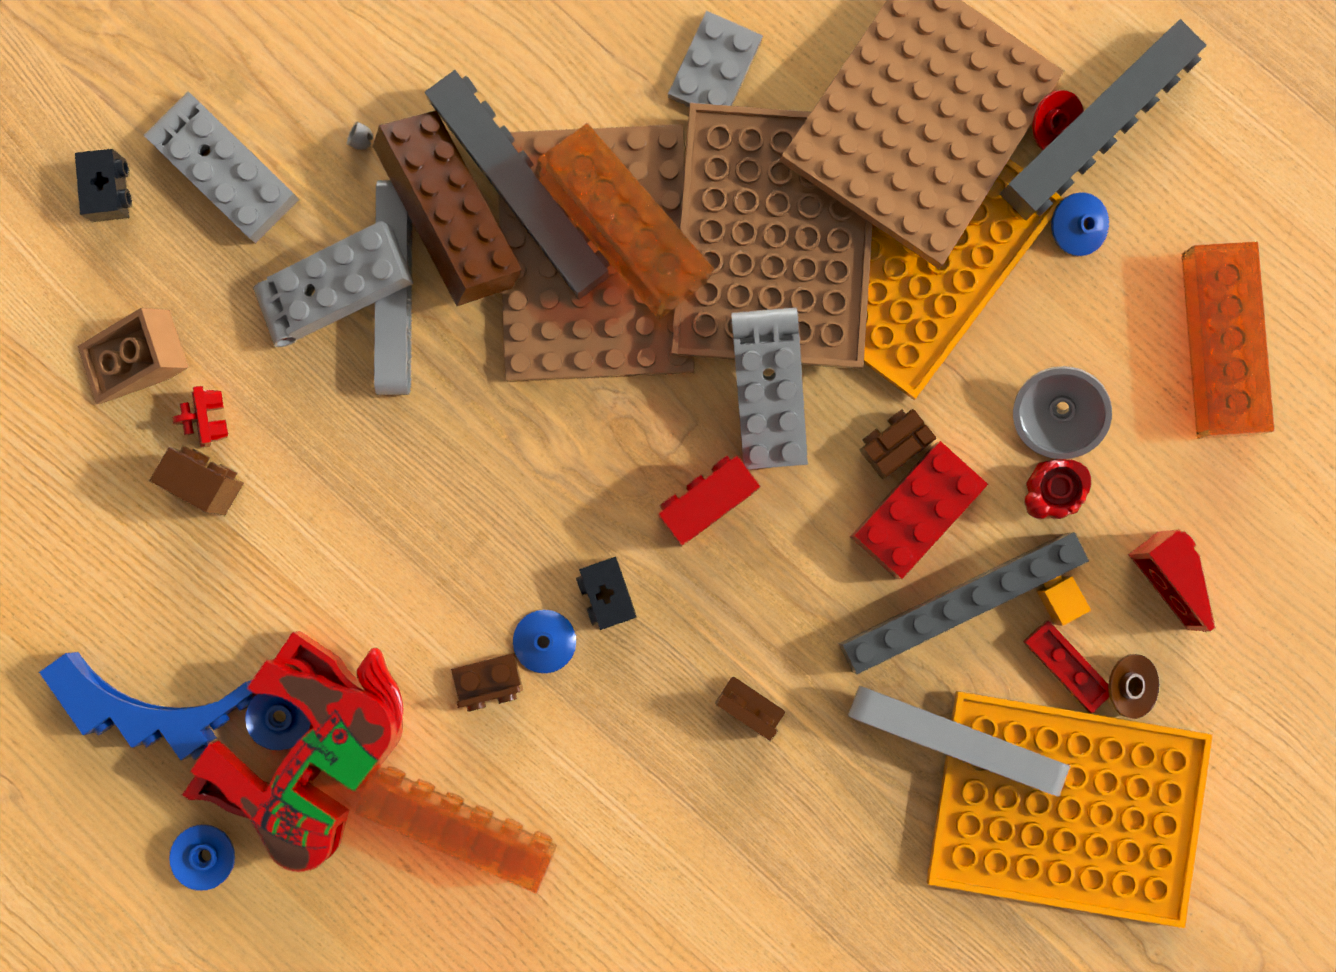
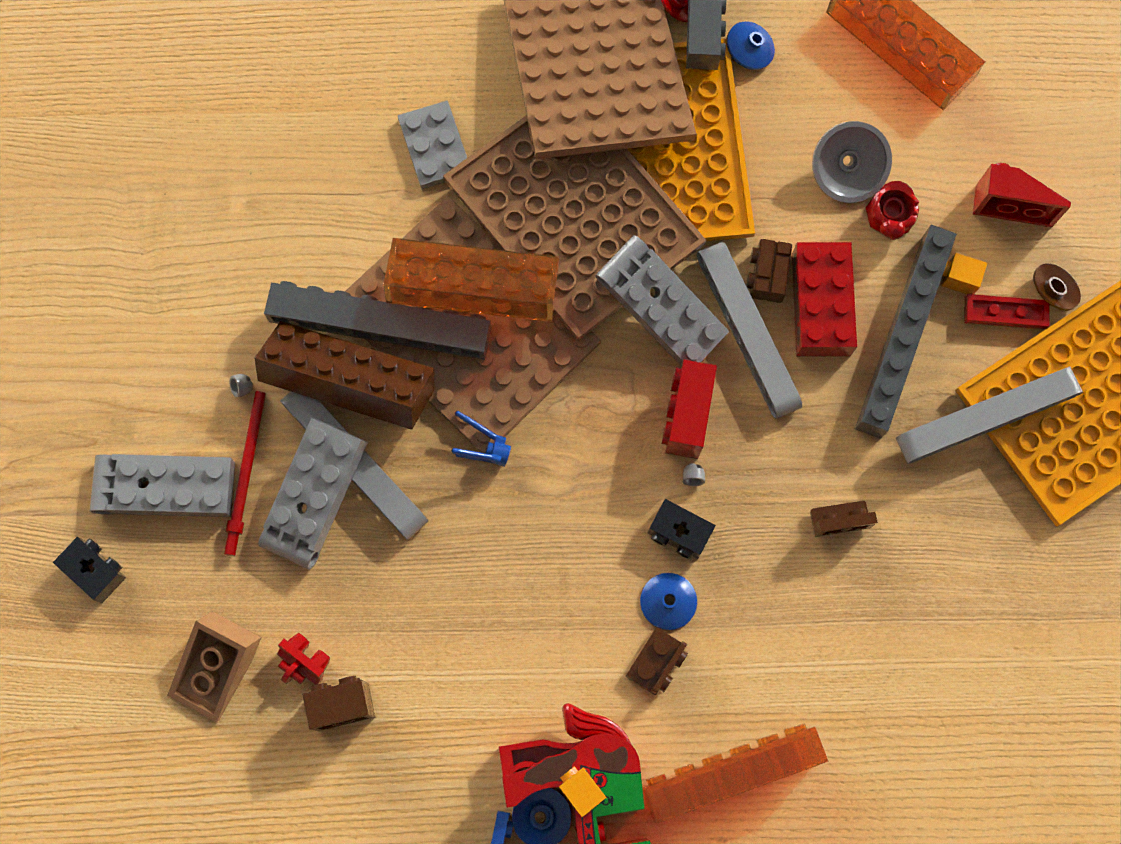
camera: 45 degrees left, 10 degrees down
none -> red bar [224,391,266,556]
none -> blue plant [452,411,511,467]
none -> light orange brick [559,766,607,817]
none -> light grey hinge [683,463,705,486]
none -> light grey beam [697,242,802,419]

